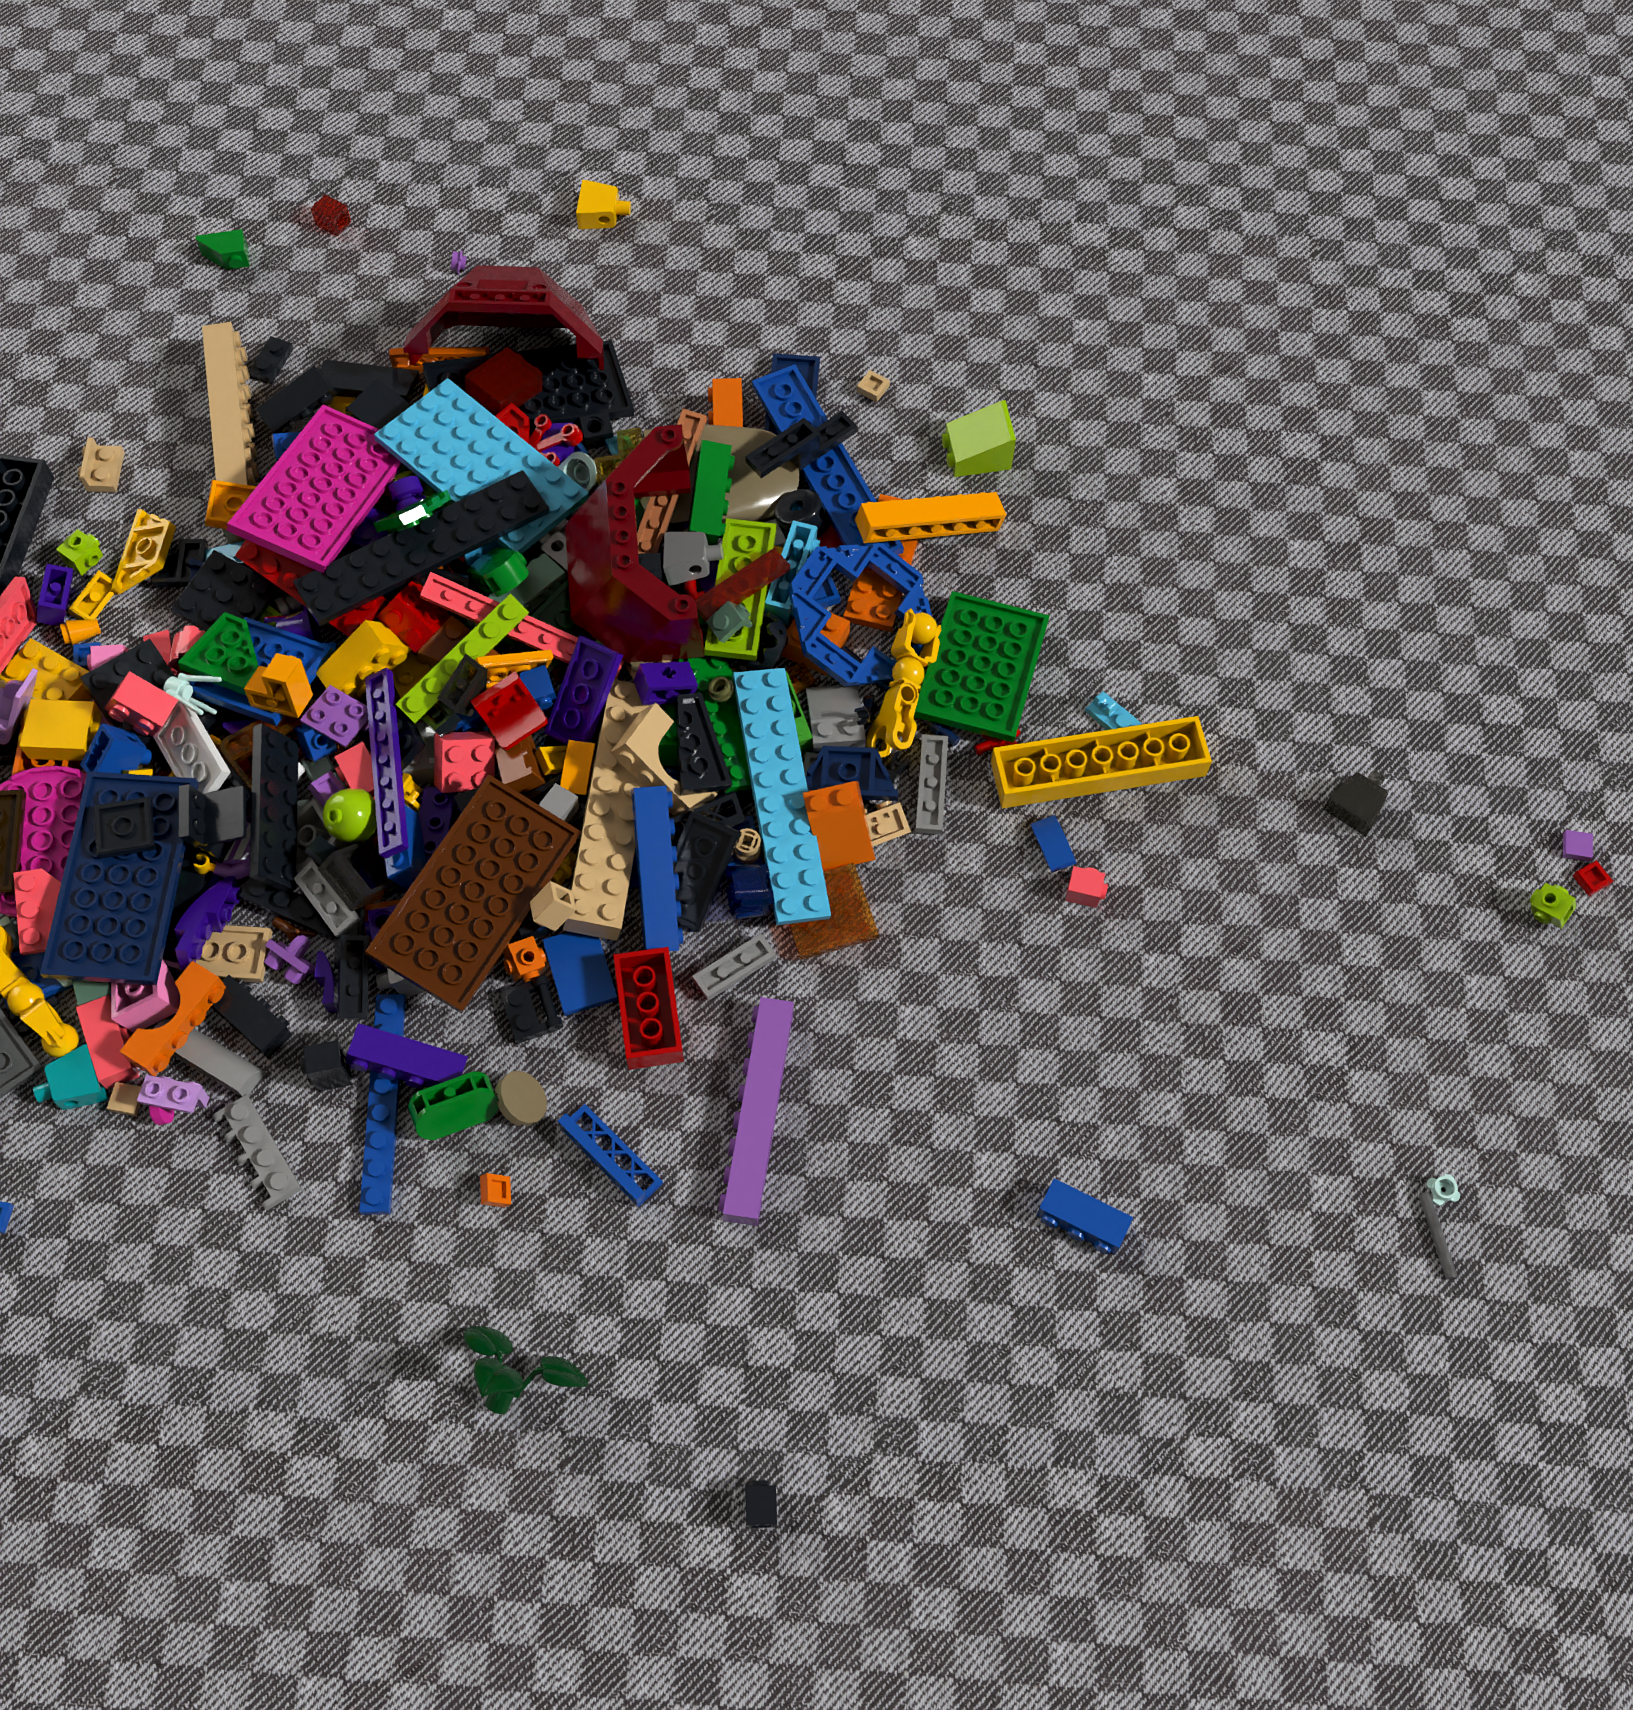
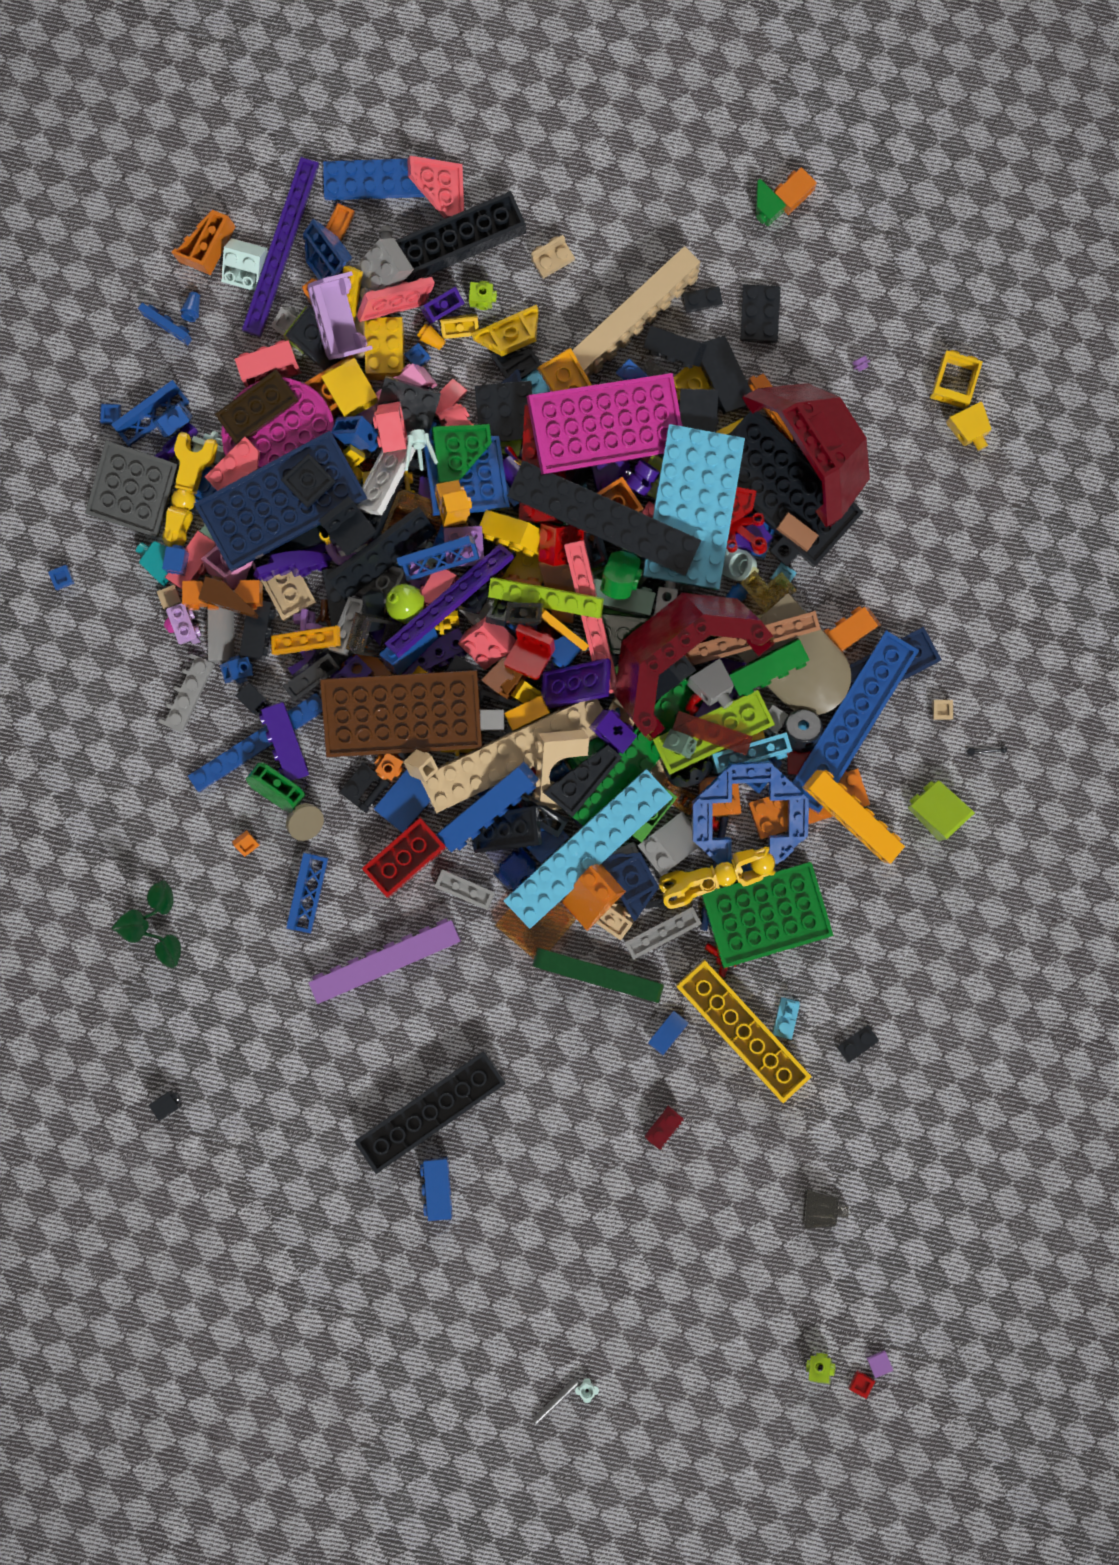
camera: 60 degrees right, 20 degrees up
clear red brick [311,194,351,237] -> none
green plate [373,490,451,534] -> none
clear red brick [465,347,542,416] -> none
olive plate [709,677,735,702] -> none
tan wheel [734,828,761,864] -> none
black bracket [745,411,858,478] -> none
black piece [854,694,878,725] -> none
coral brick [1065,866,1108,908] -> none
none -> blue brick [162,545,189,576]
none -> reddish brown slope [198,575,259,619]
none -> blue brick [220,655,253,684]
none -> light orange tile [271,626,341,655]
none -> black brick [354,1050,506,1174]
none -> blue fence [397,536,480,581]
none -> dark green beam [532,947,664,1003]
none -> dark red brick [645,1105,684,1150]
none -> black plate [740,284,781,343]
none -> orange brick [774,167,817,215]
none -> nougat tile [776,513,819,552]
none -> black plate [836,1025,879,1063]
none -> yellow window [930,350,983,409]
none -> black hinge [967,746,1008,756]

